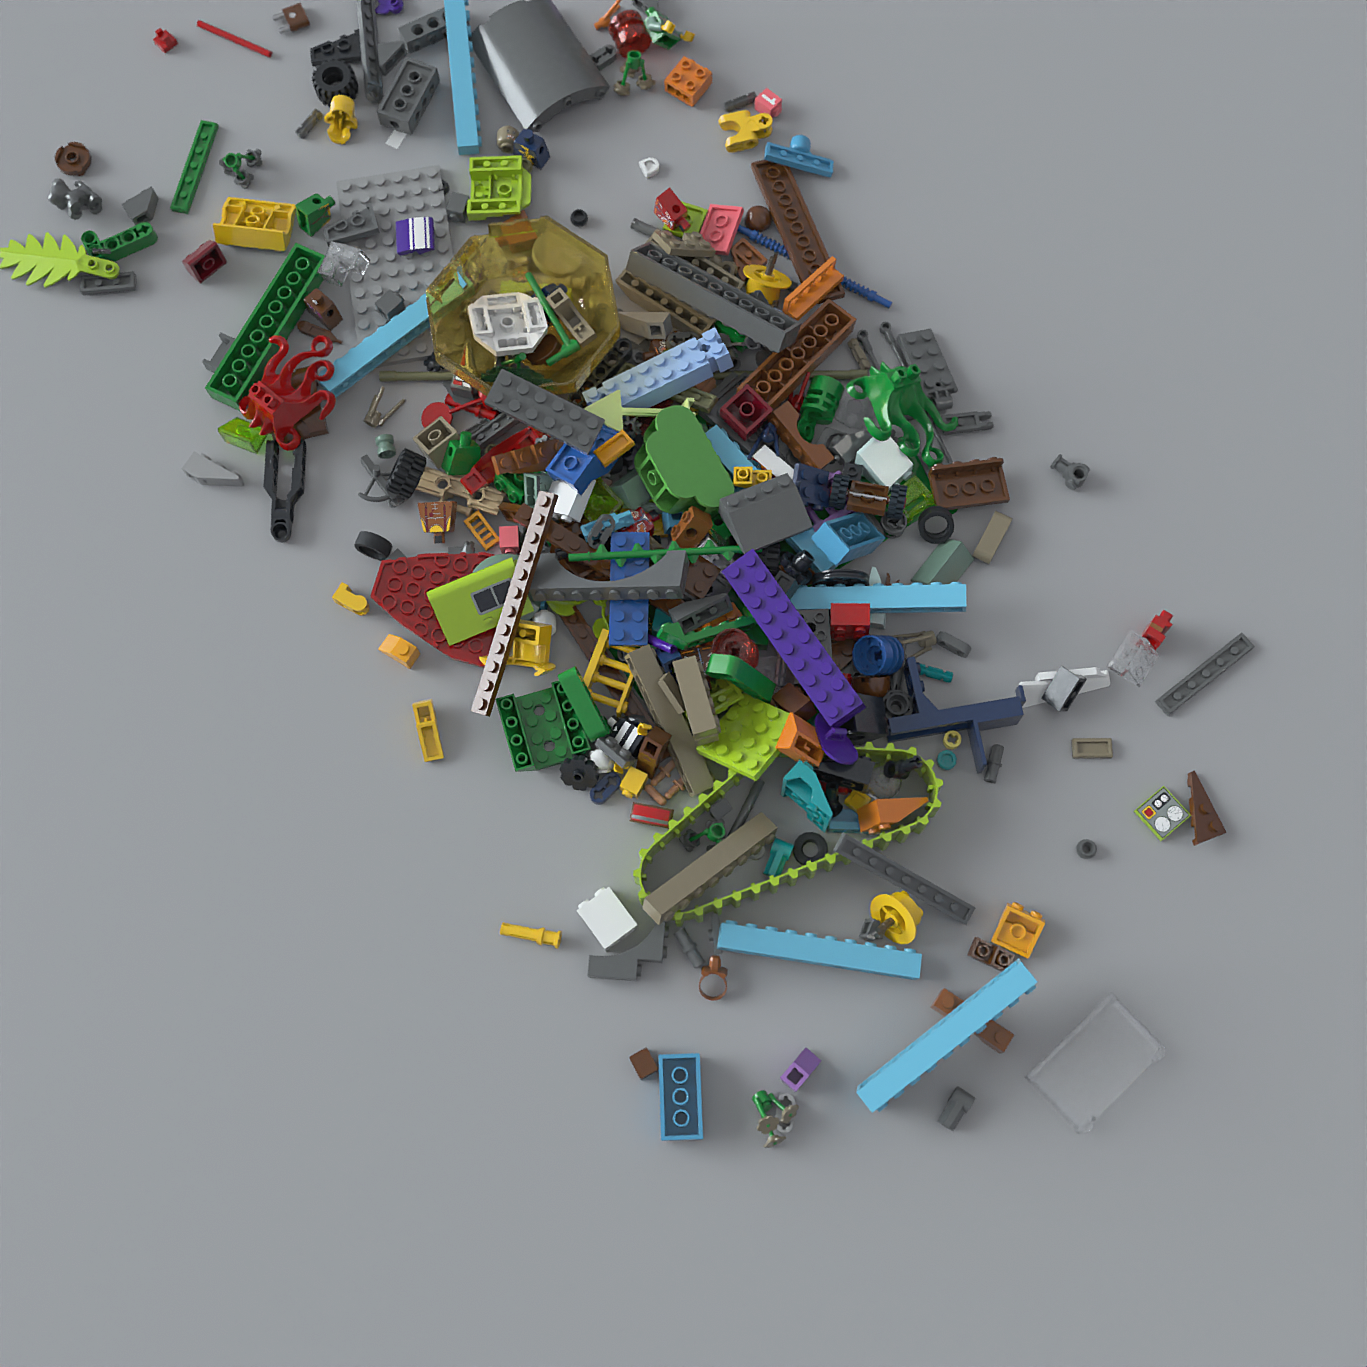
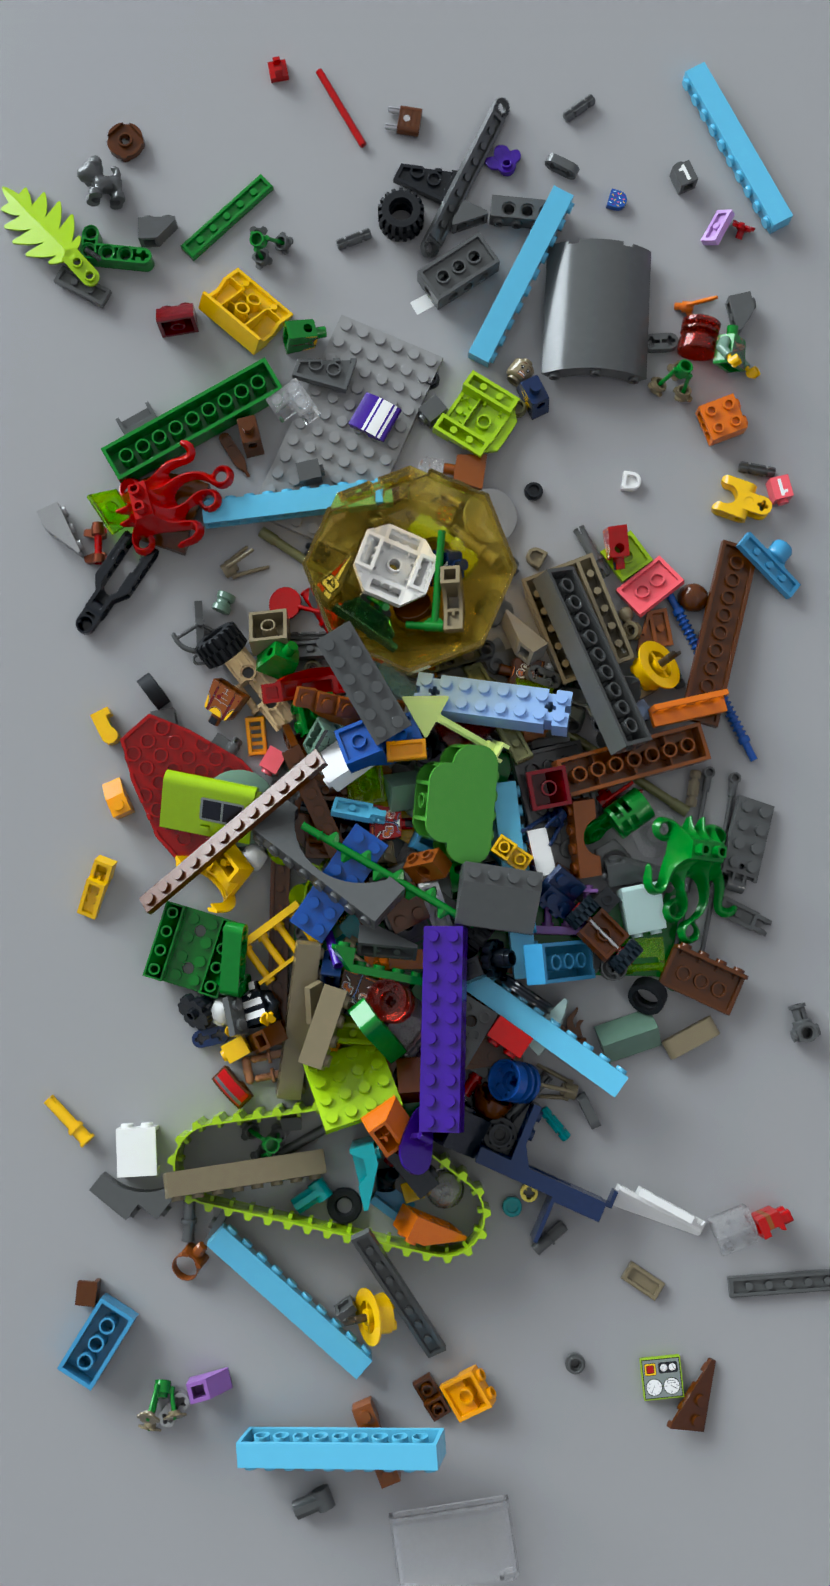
camera: 30 degrees right, 10 degrees up
yellow head [324,95,358,145] -> none
dark grey beam [587,514,615,549] -> none
dark grey gear [623,416,643,439] -> none
dark tan plate [652,230,716,257] -> none
black pin [884,755,922,780] -> none
panel [1041,666,1087,711] -> none
none -> copper piece [83,521,107,565]
none -> dark tan tile [526,547,548,570]

